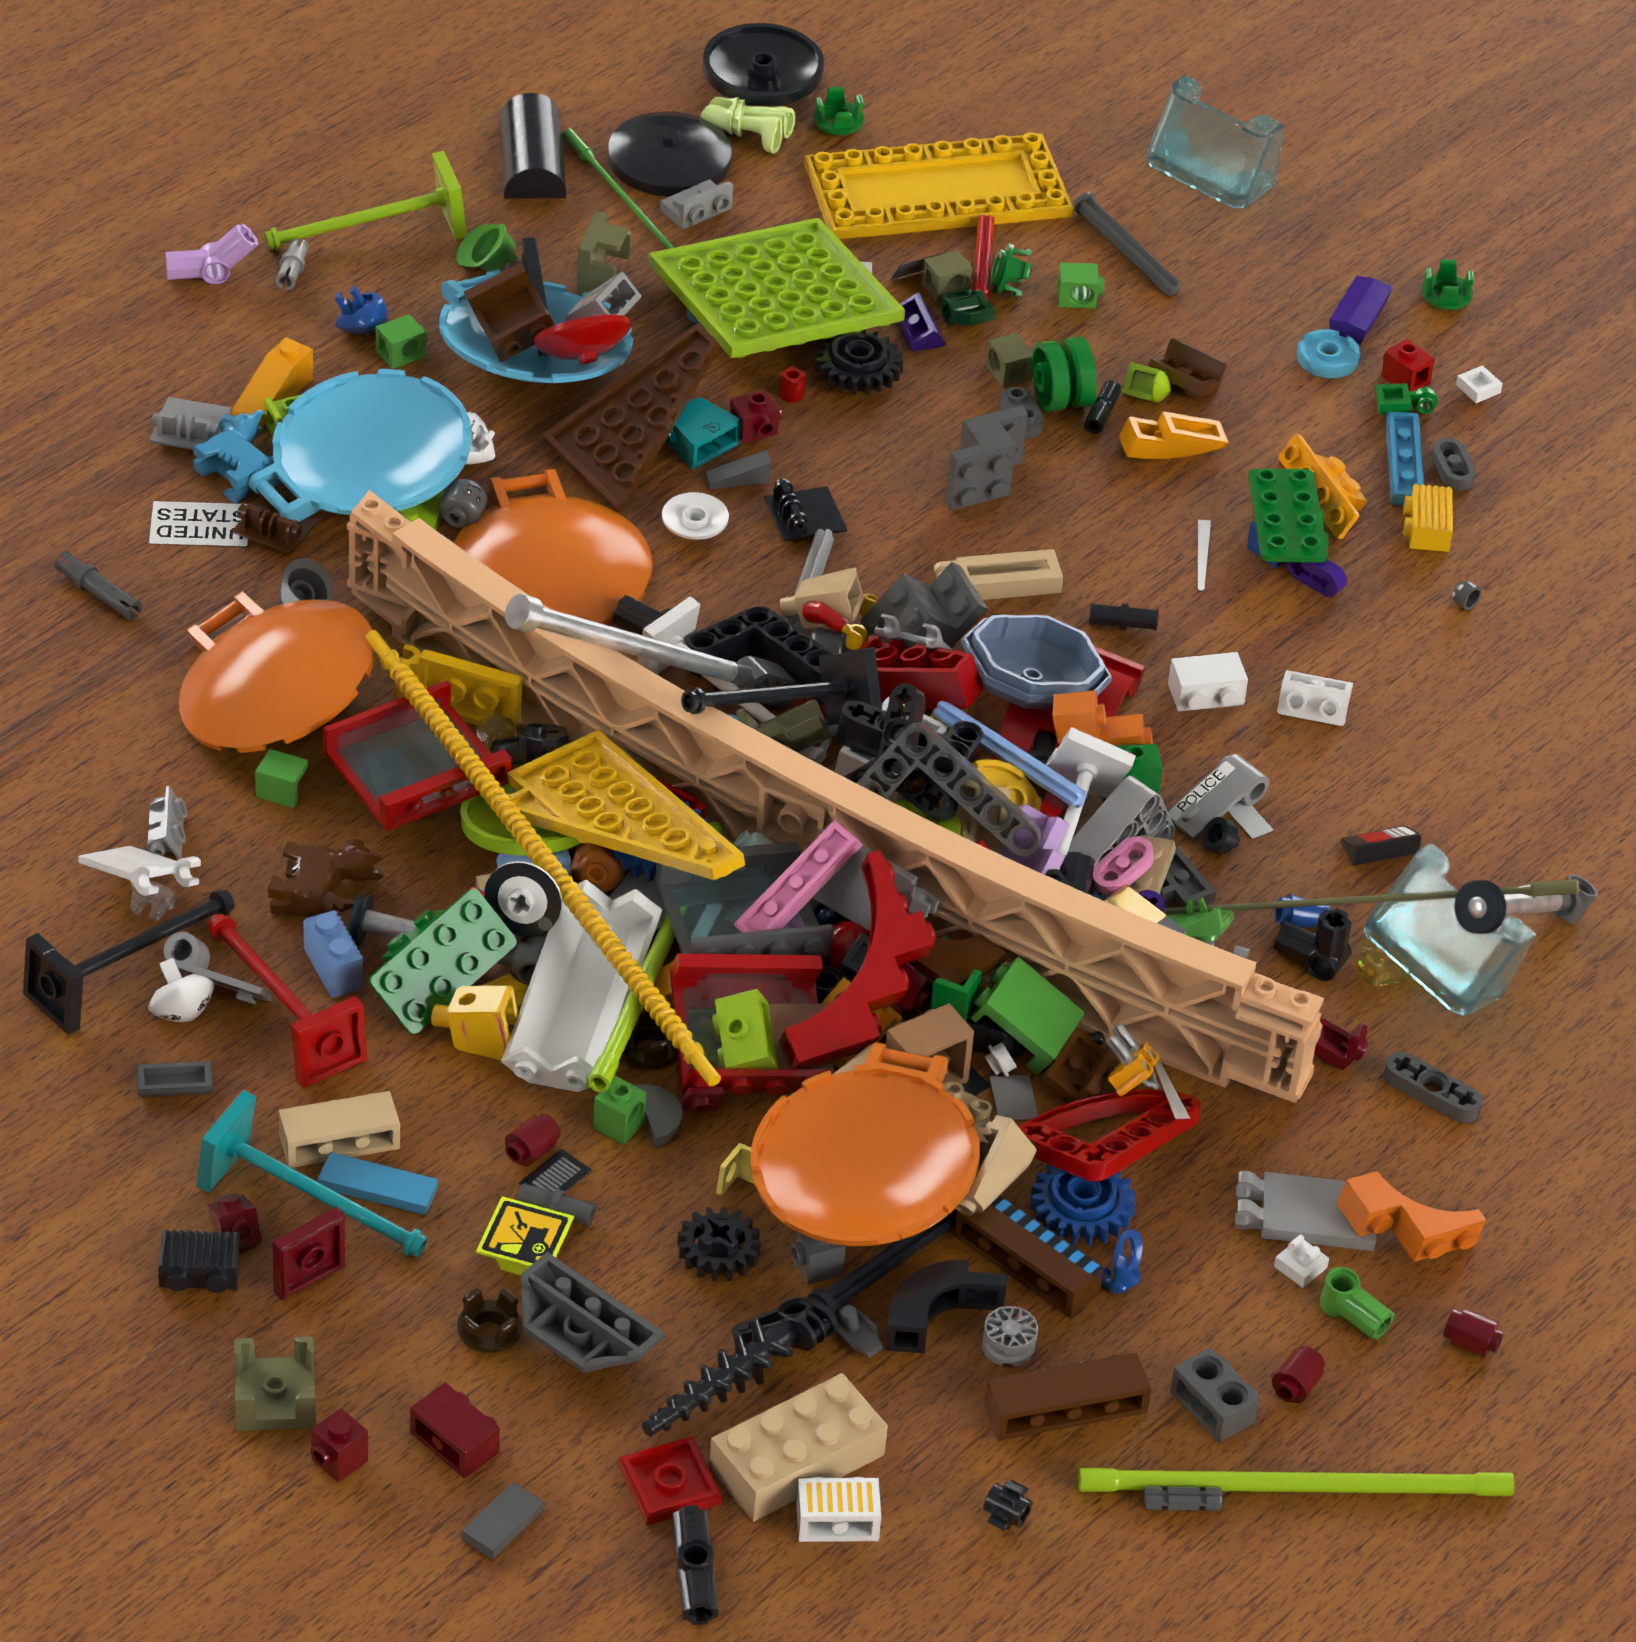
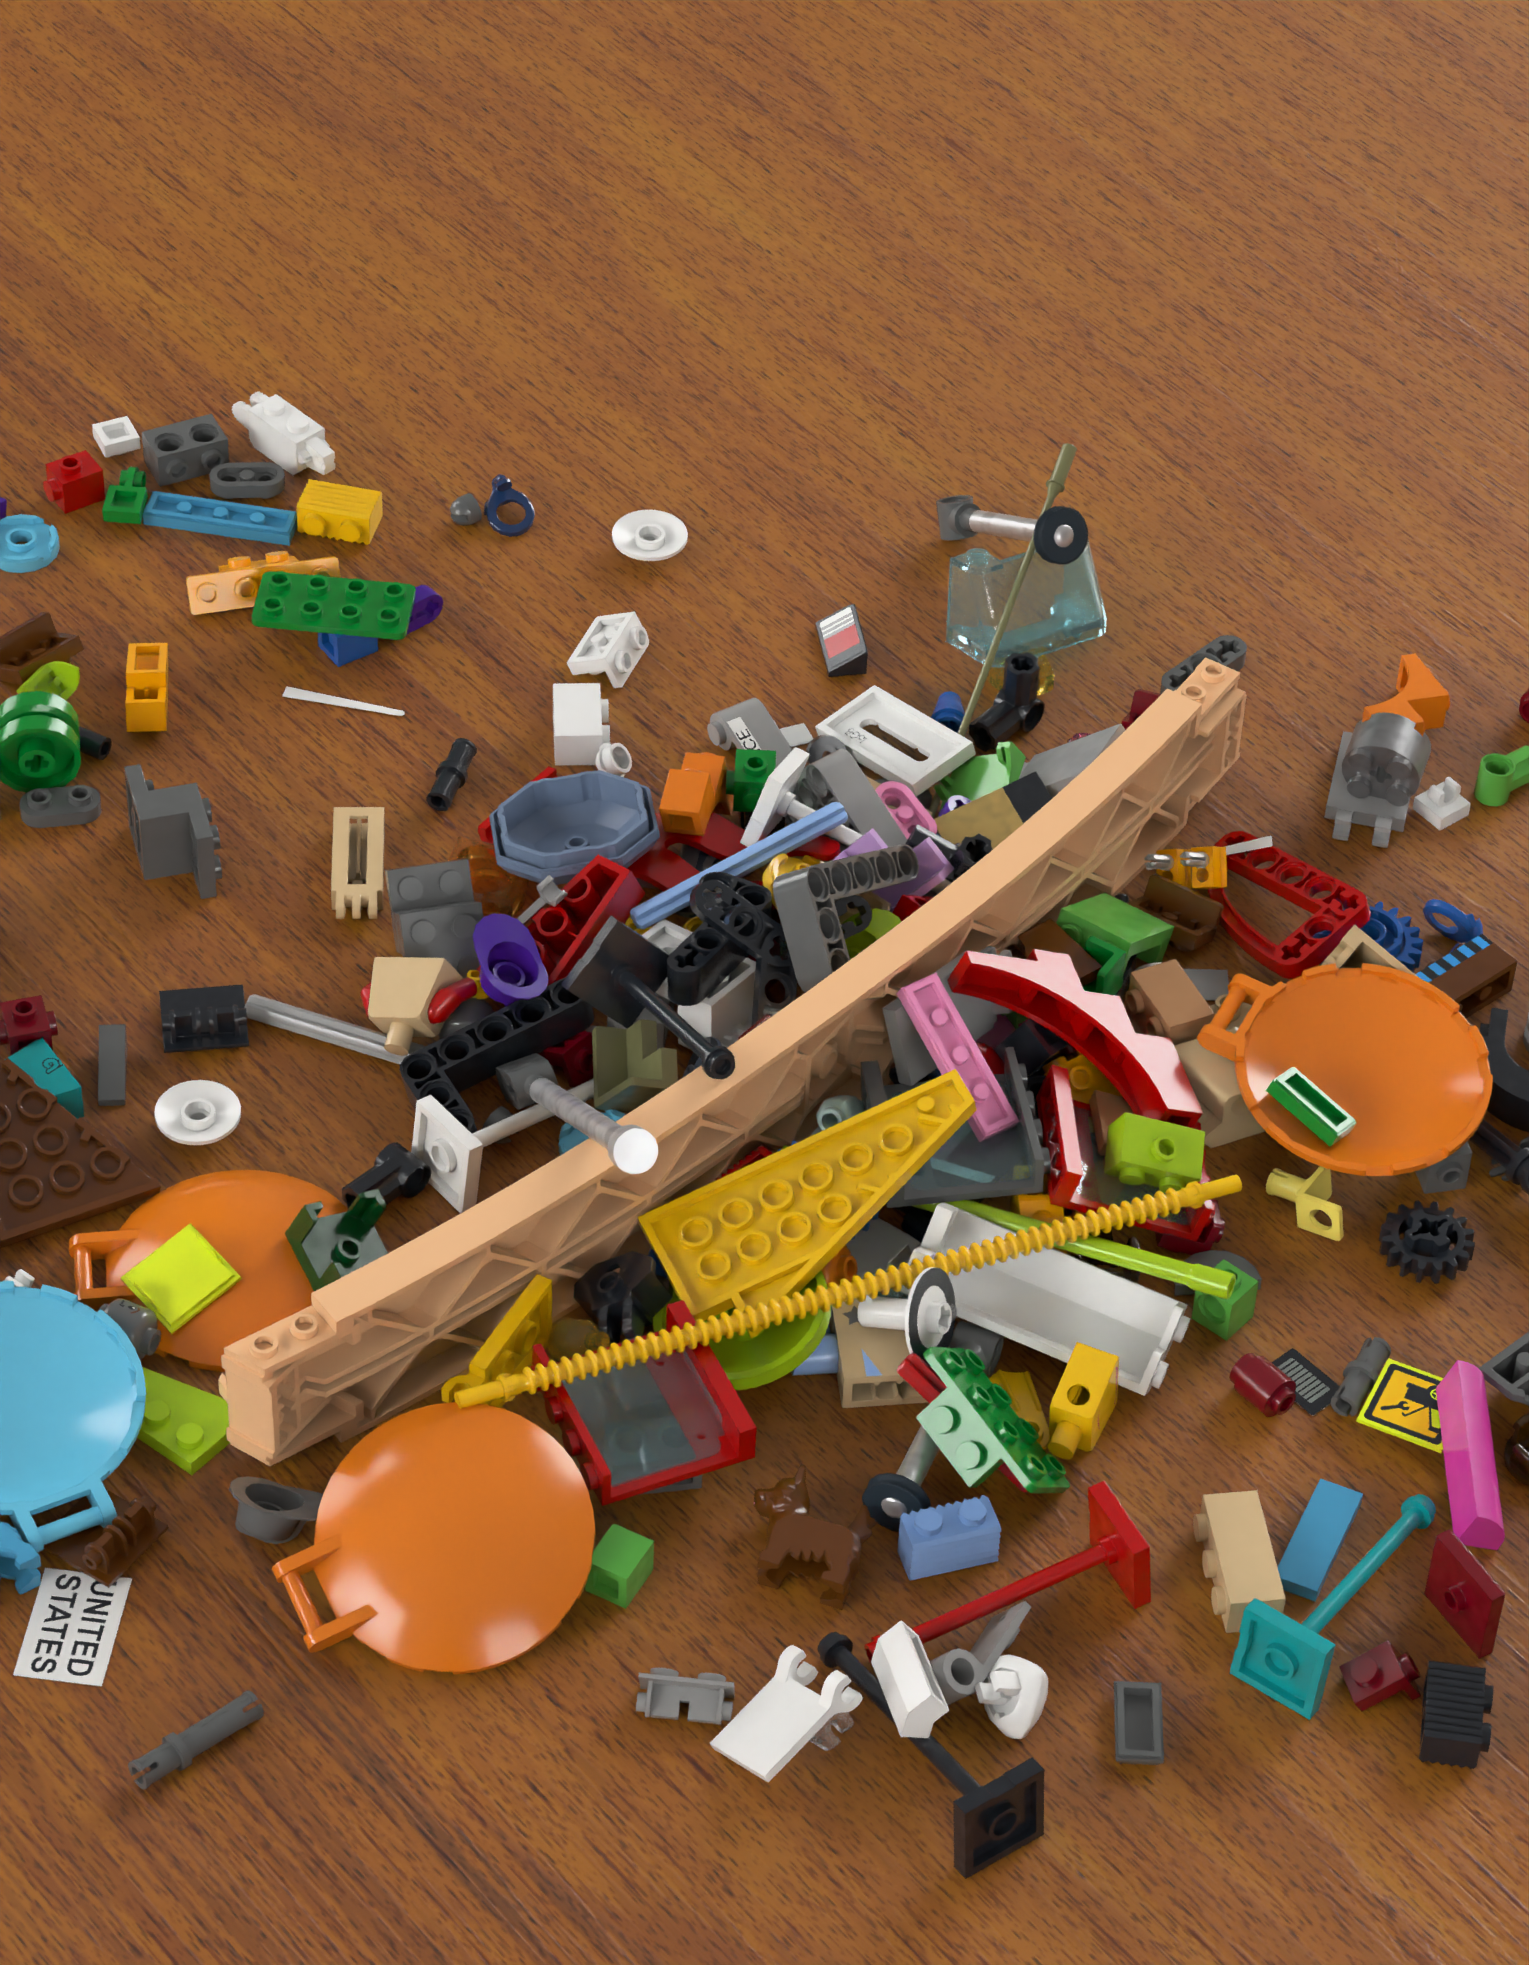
camera: 80 degrees left, 0 degrees up
none -> neon yellow piece [121,1223,242,1334]
none -> dark grey brick [142,413,229,487]
none -> white hinge [232,391,335,475]
none -> dark green panel [285,1189,388,1291]
none -> dark purple piece [472,913,548,1007]
none -> dark blue piece [484,474,535,537]
none -> white plate [596,743,632,777]
none -> white dish [612,510,688,561]
none -> white piece [815,685,976,797]
none -> white piece [871,1620,949,1738]
none -> green tile [1265,1067,1357,1147]
none -> flat silver brick [1342,712,1431,806]
none -> dark pink brick [1436,1360,1505,1550]

